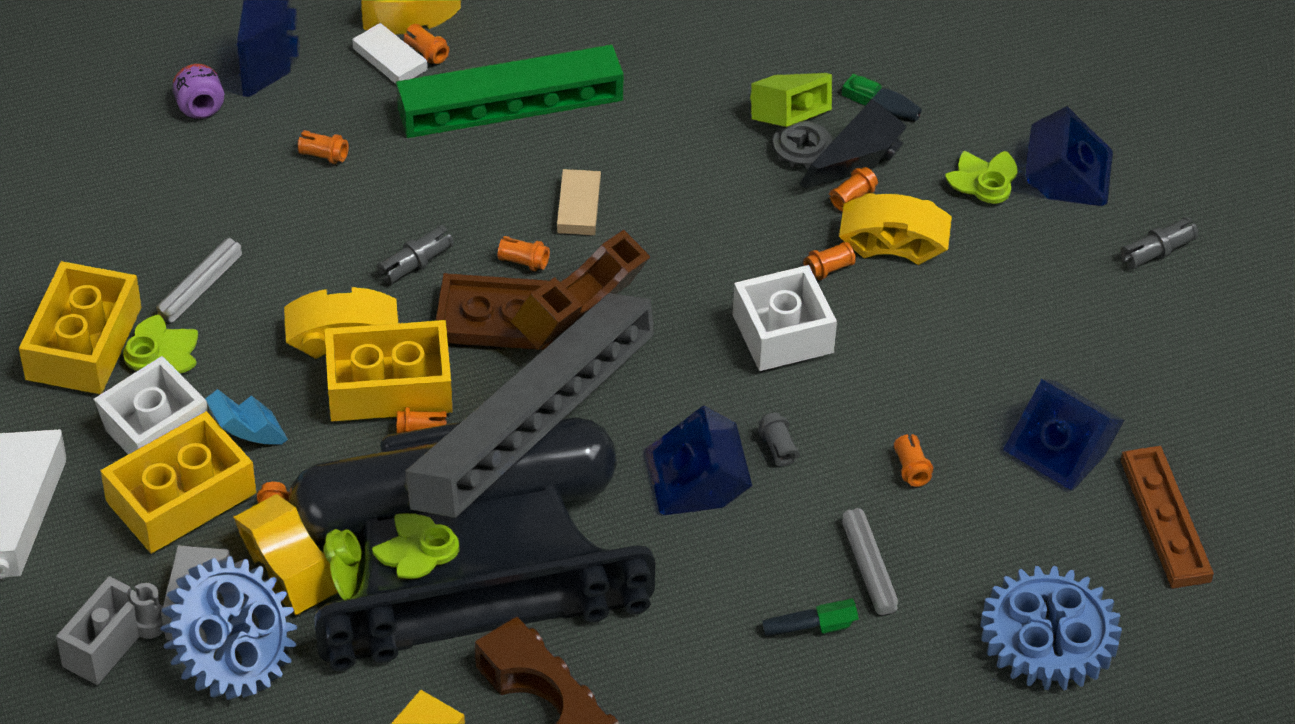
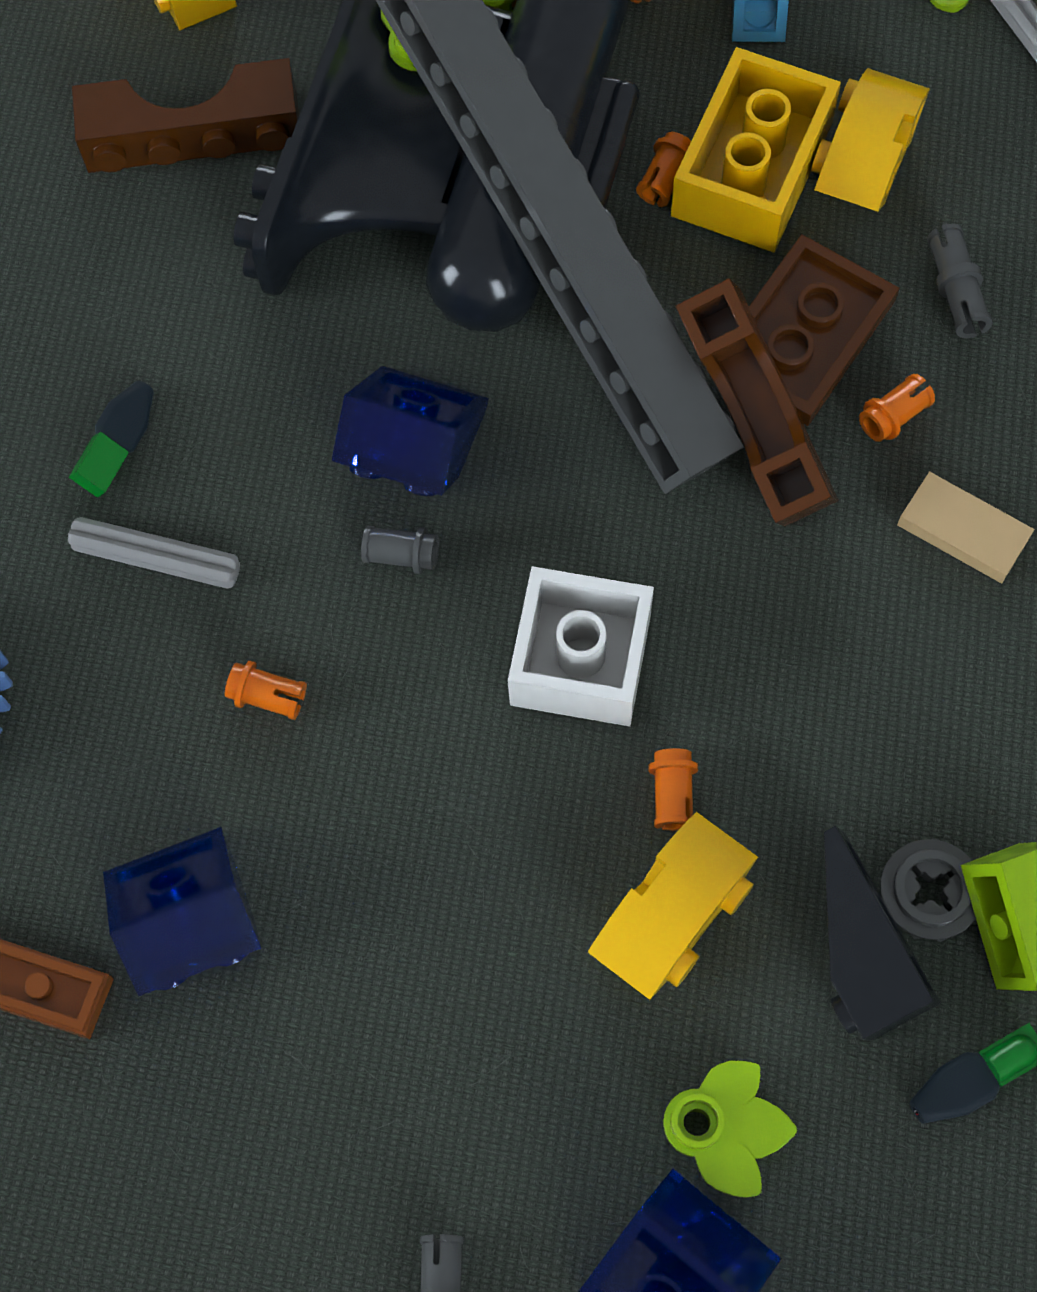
camera: 125 degrees right, 20 degrees up
orange pin [829,167,878,211] -> none

